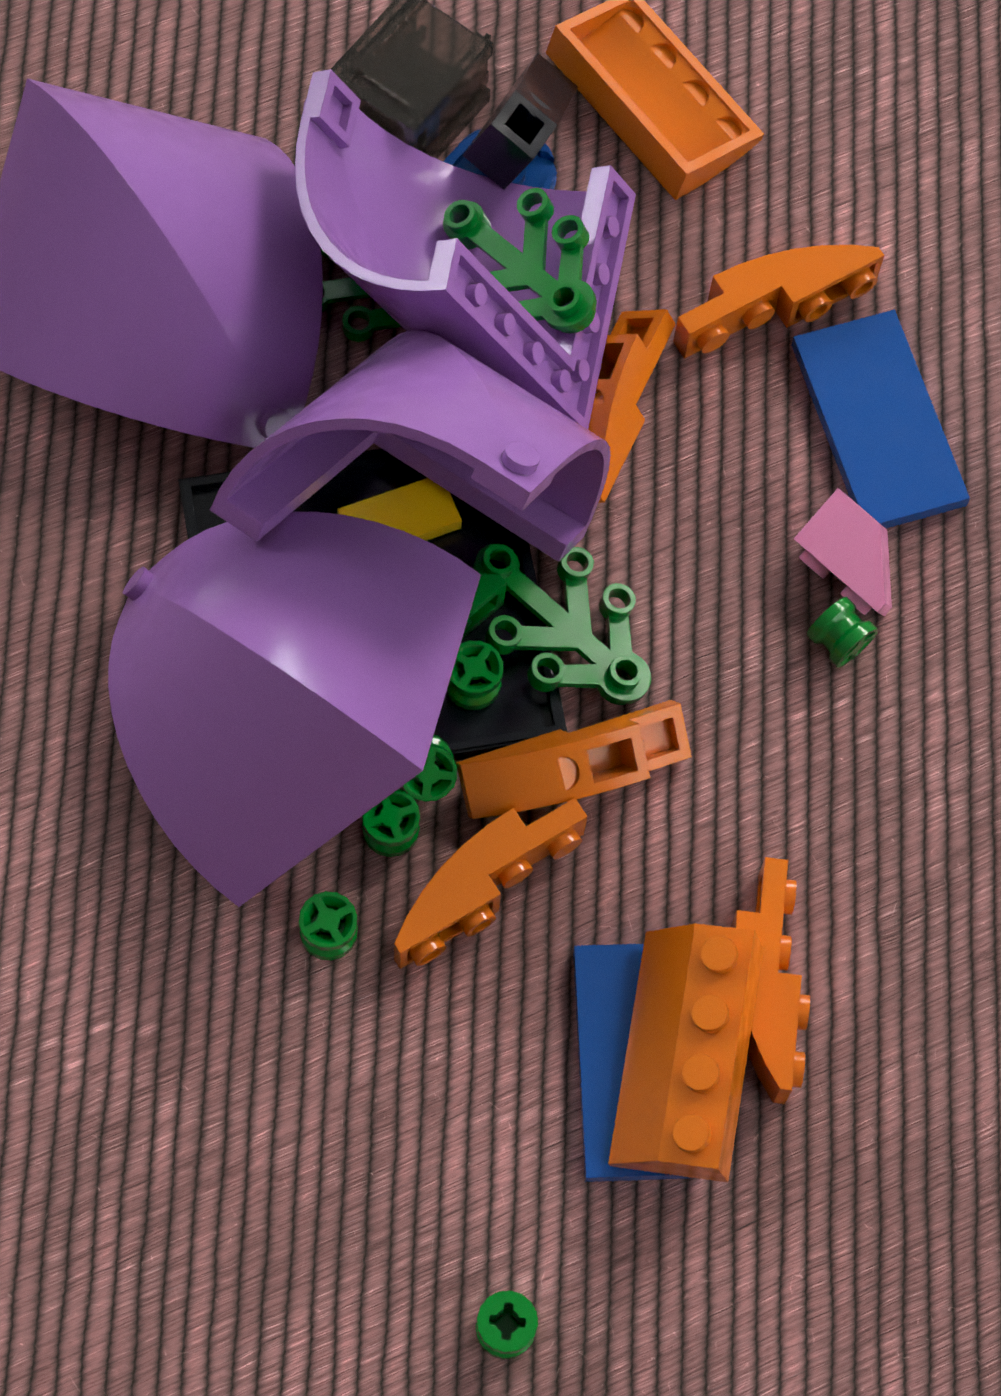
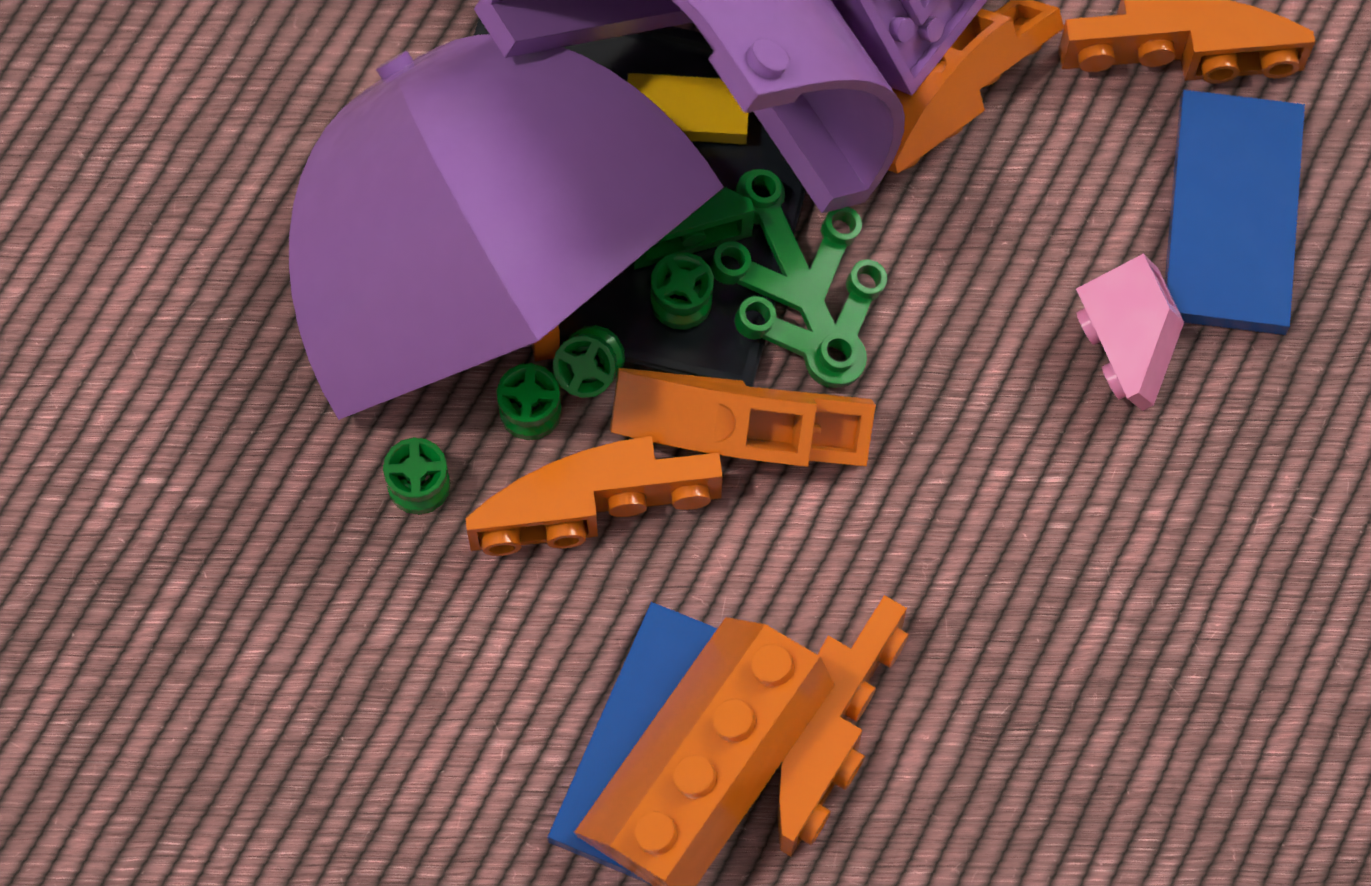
camera: 30 degrees right, 0 degrees up
green wheel [807,597,879,668] -> none

